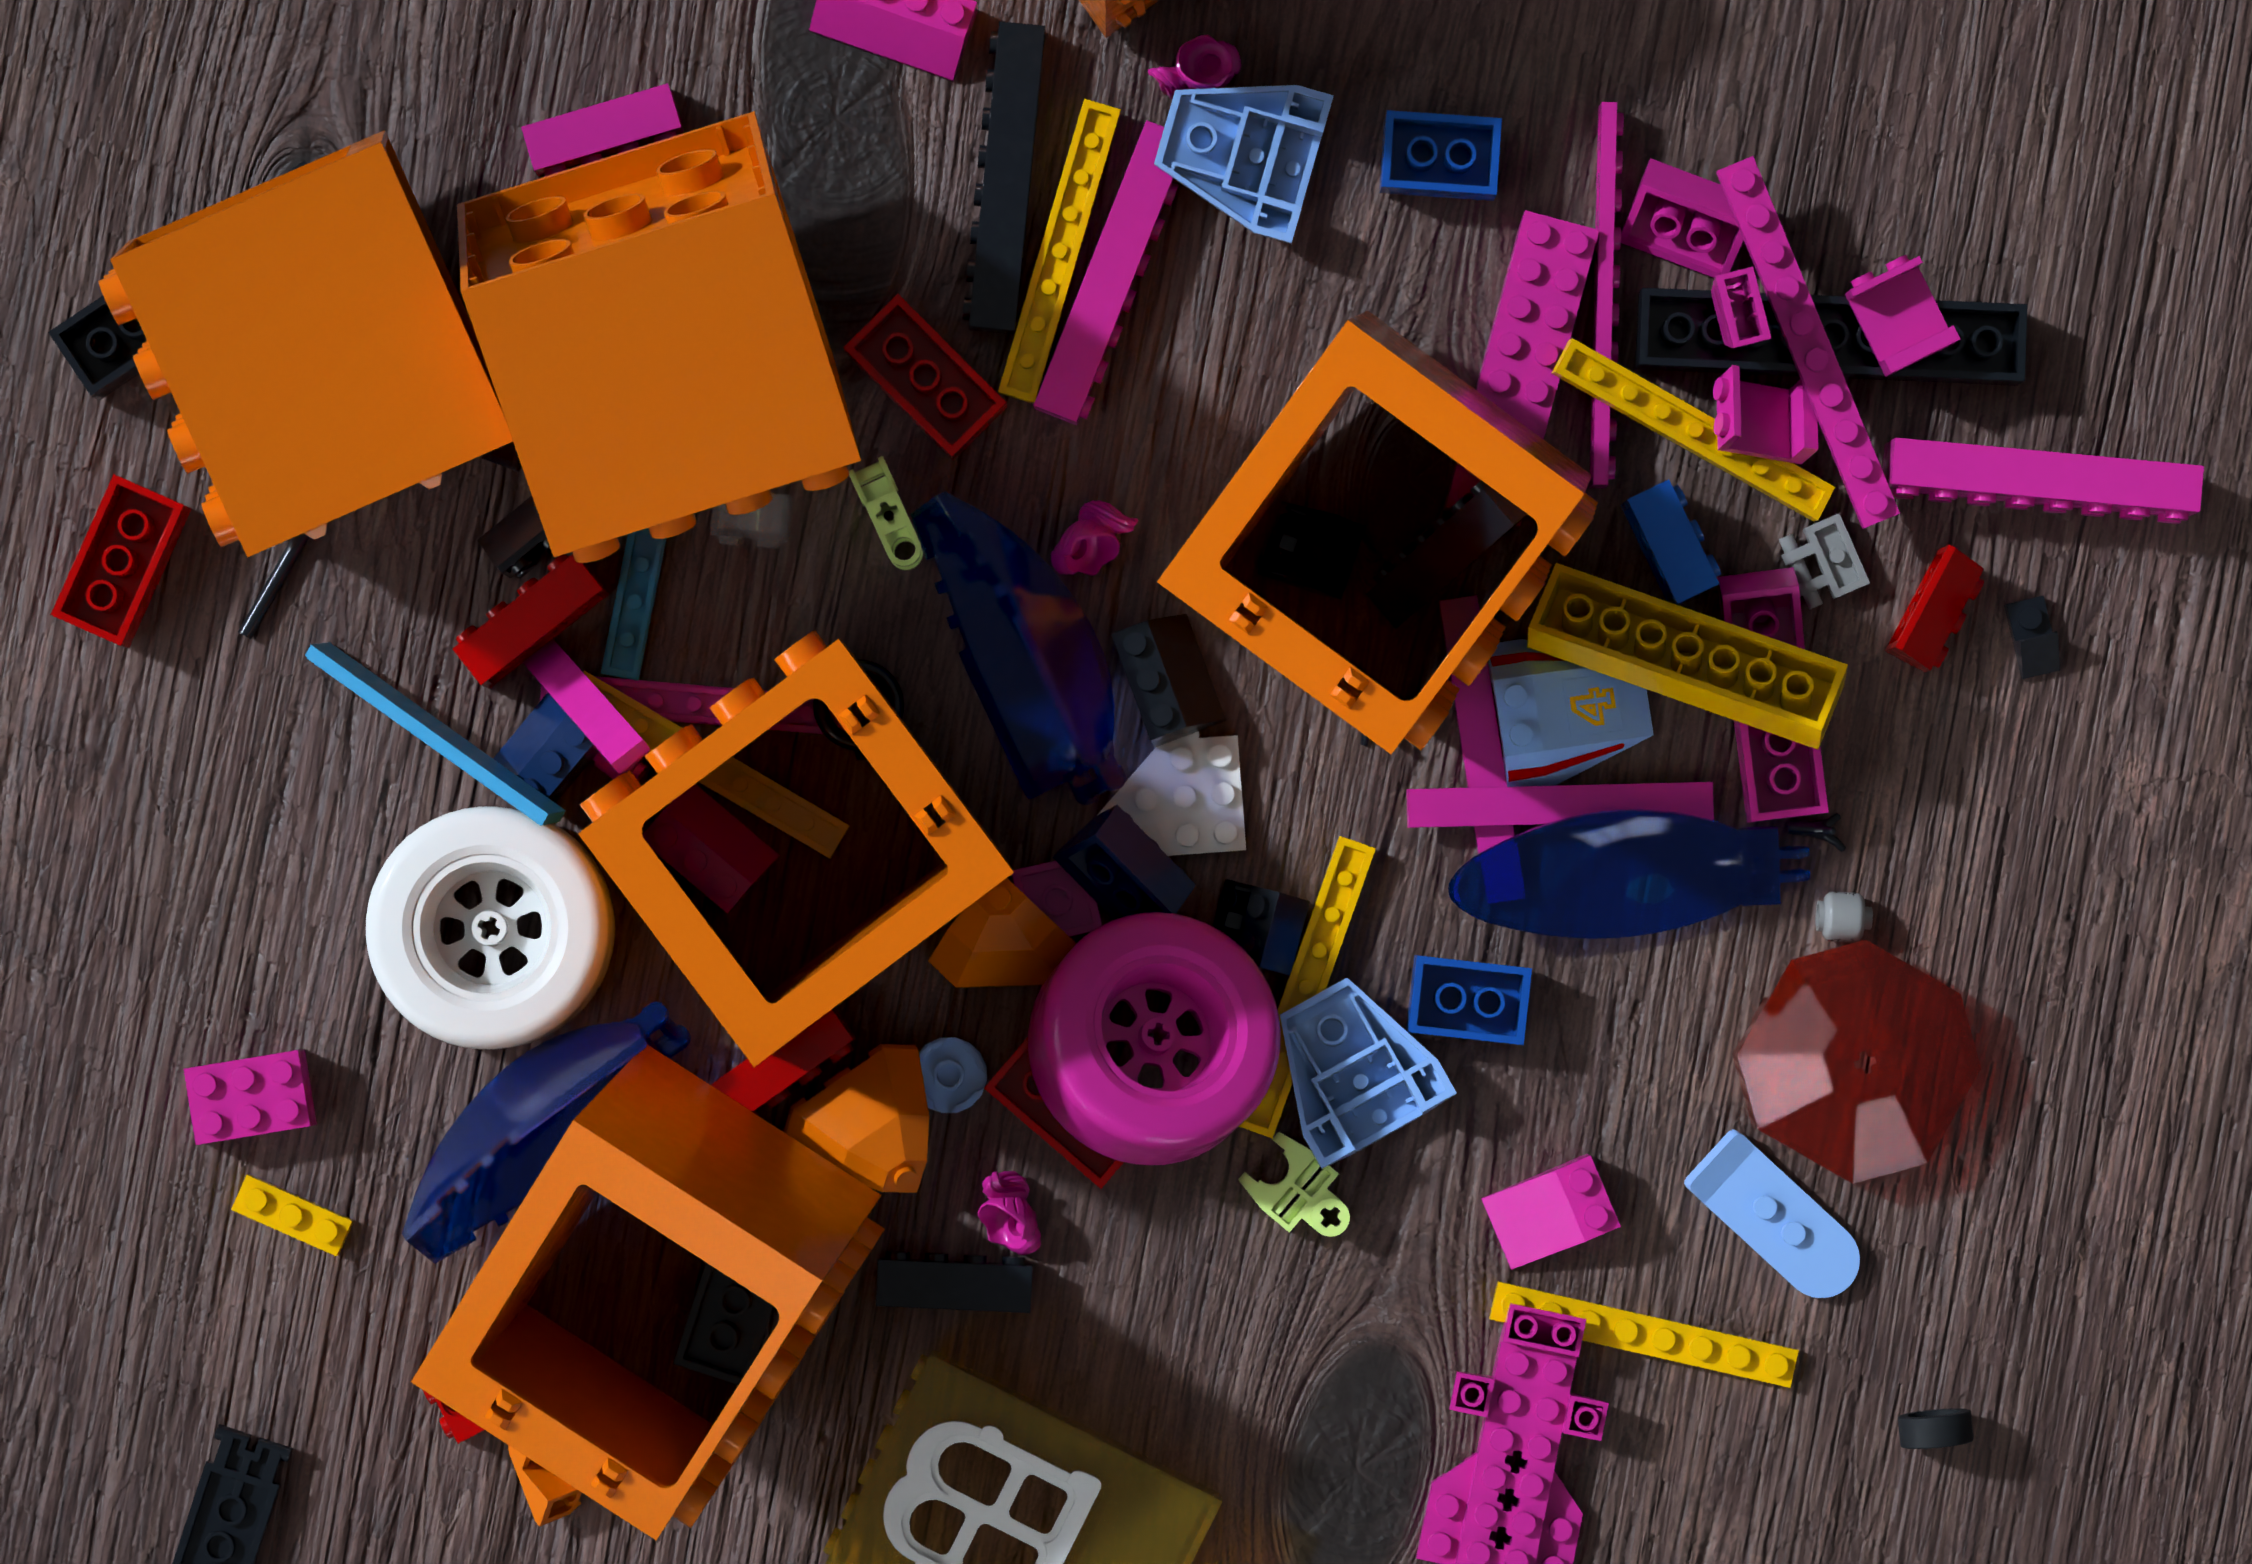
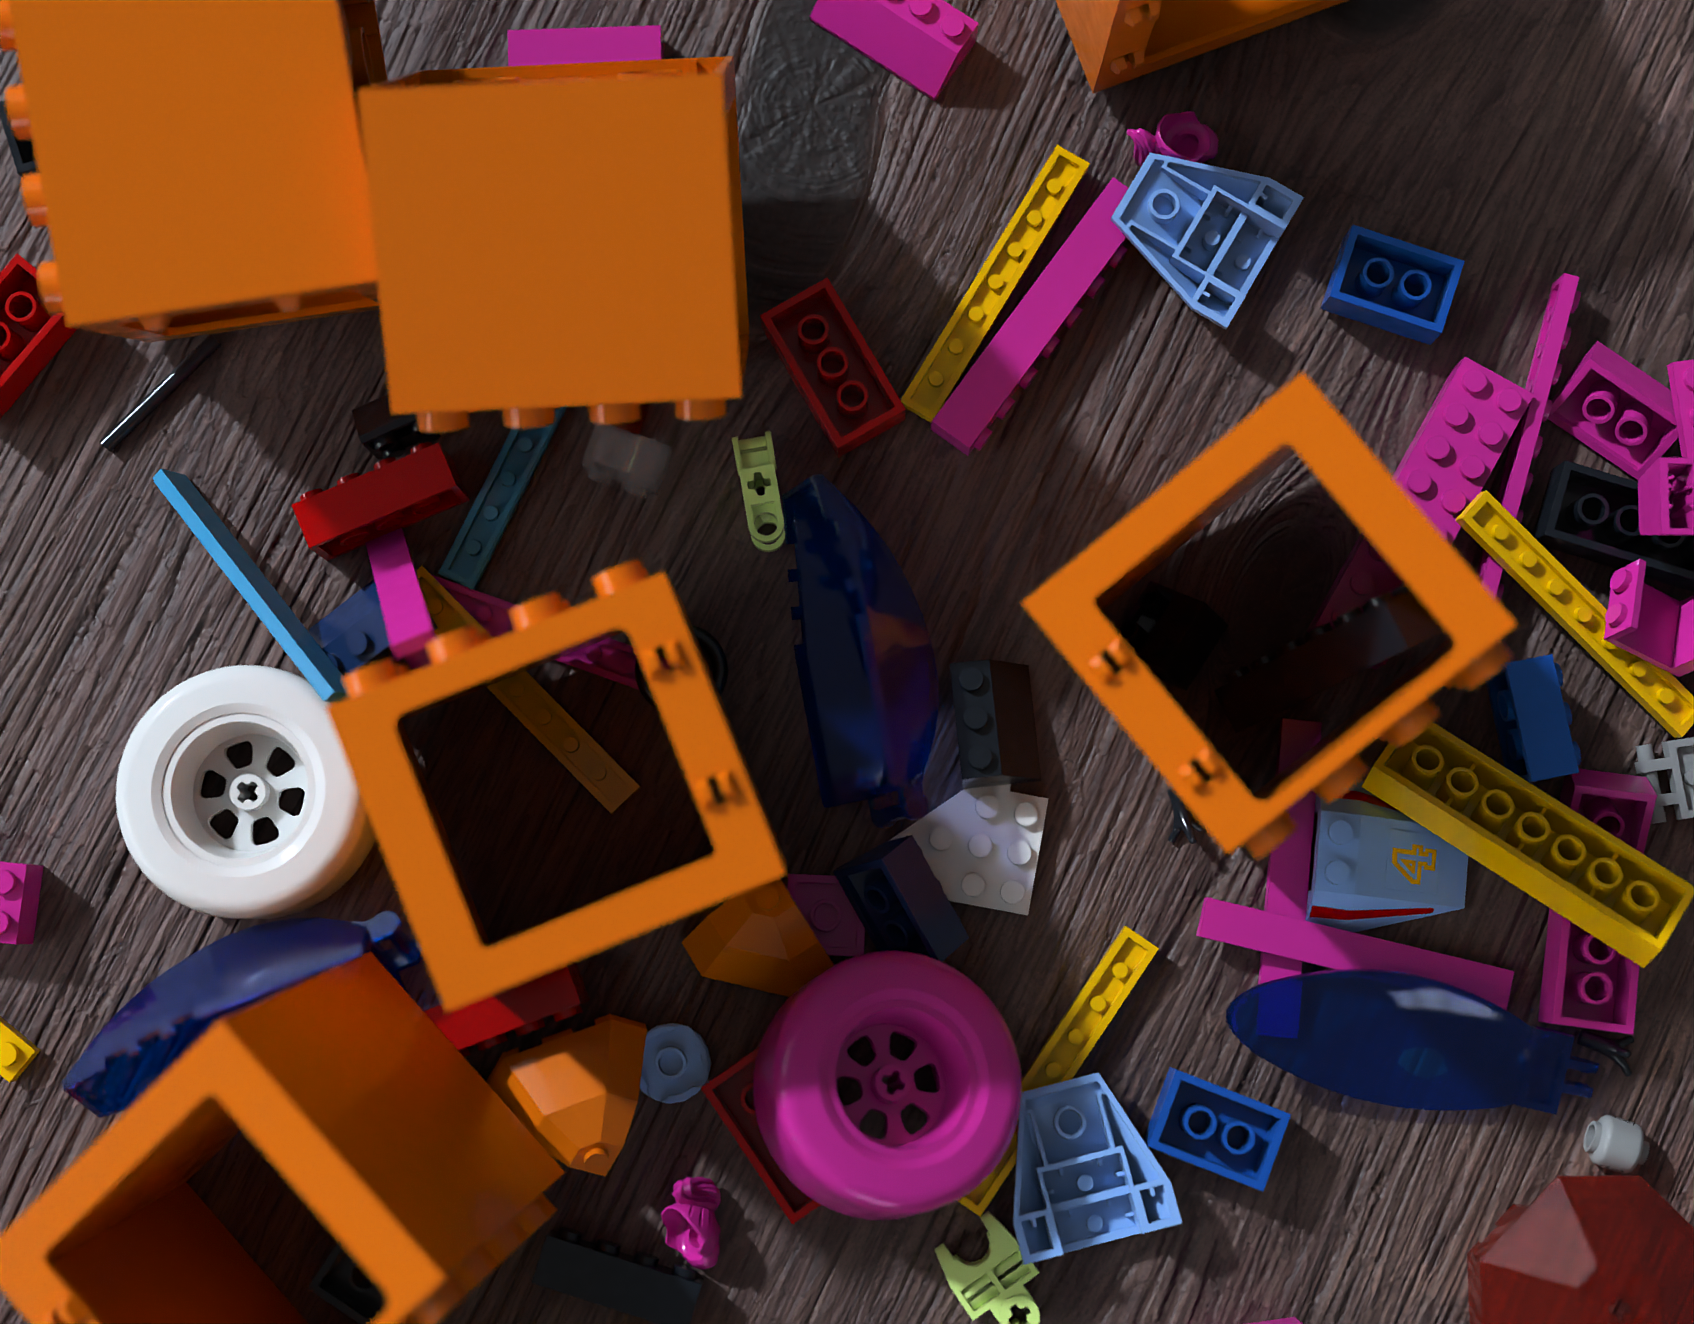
camera: 20 degrees right, 5 degrees down
dark pink slope [643,784,780,914] -> none
black brick [962,21,1046,335] -> none
dark pink hair [1051,500,1139,576] -> none
black slope [1213,879,1310,975] -> none

